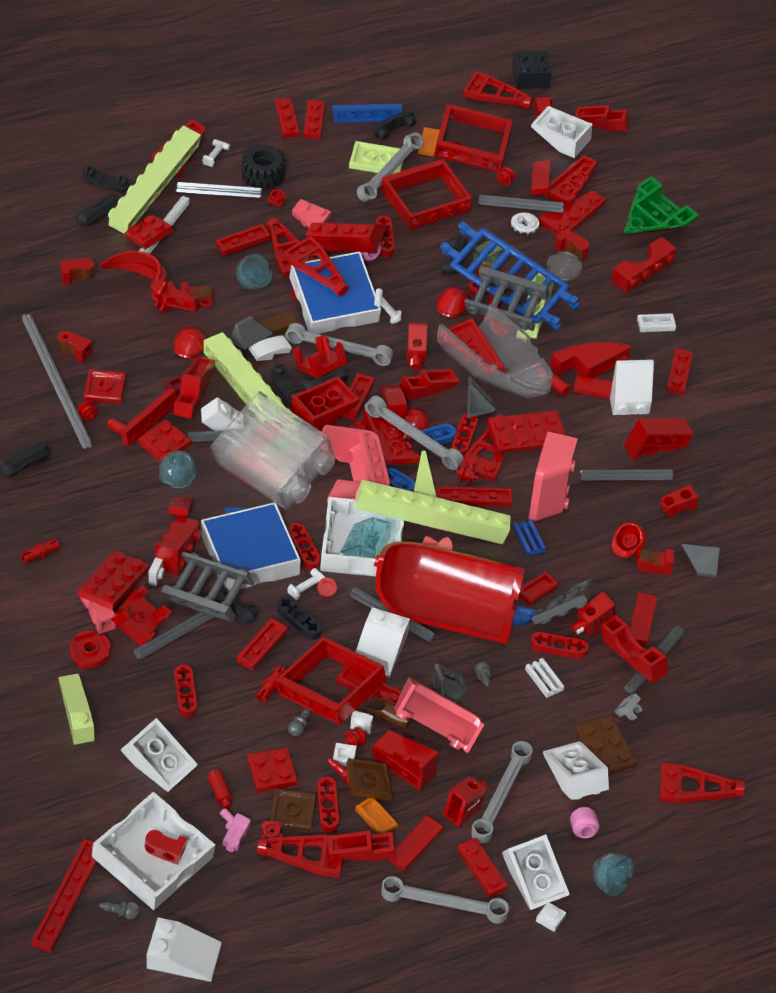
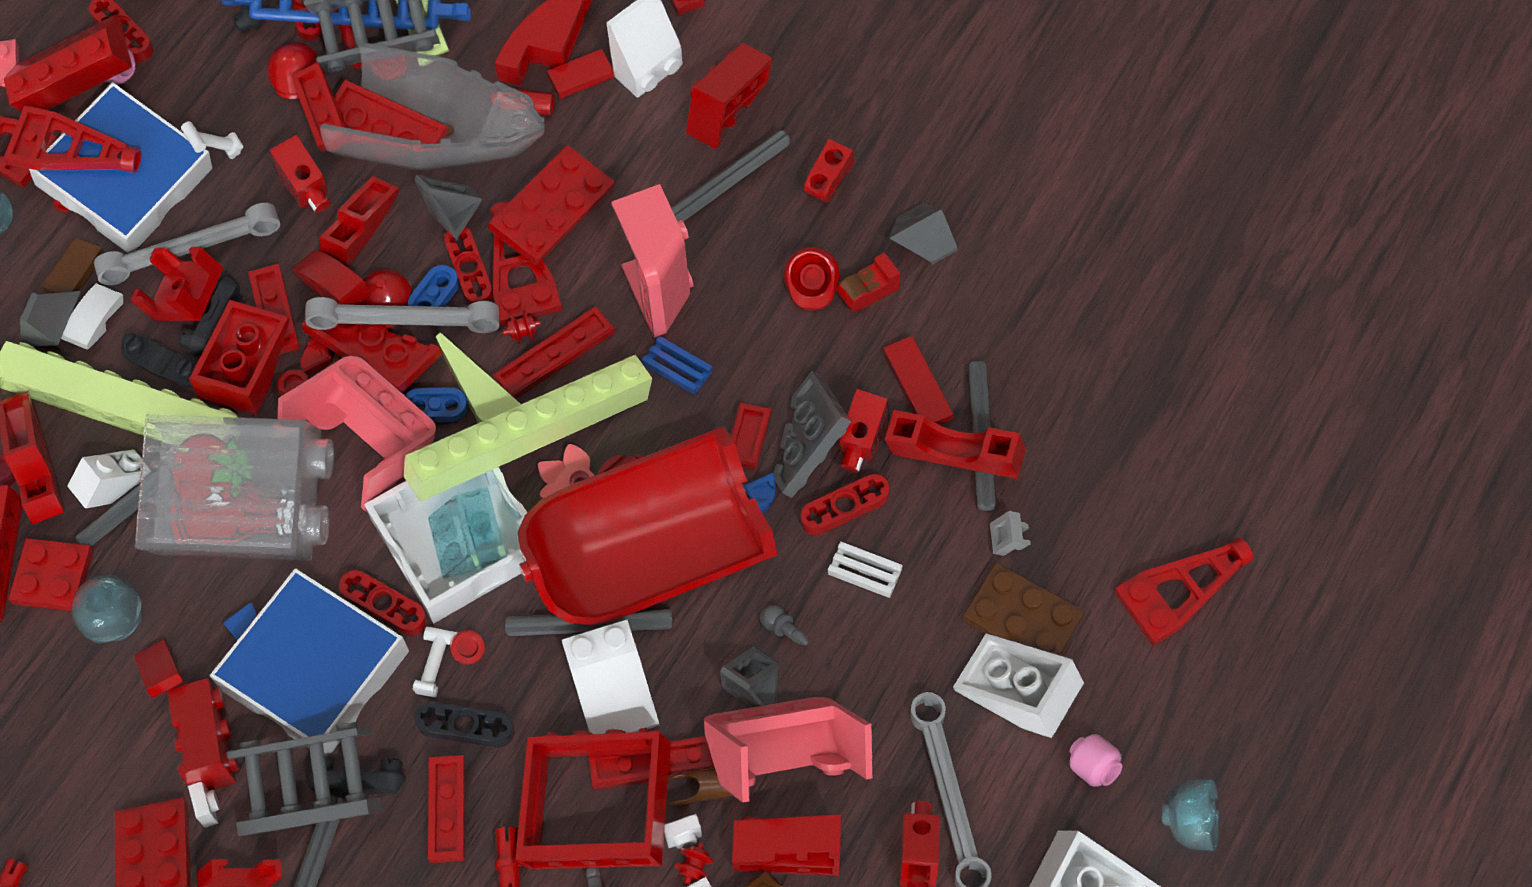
camera: 30 degrees left, 15 degrees up
none -> red plate [291,62,350,152]

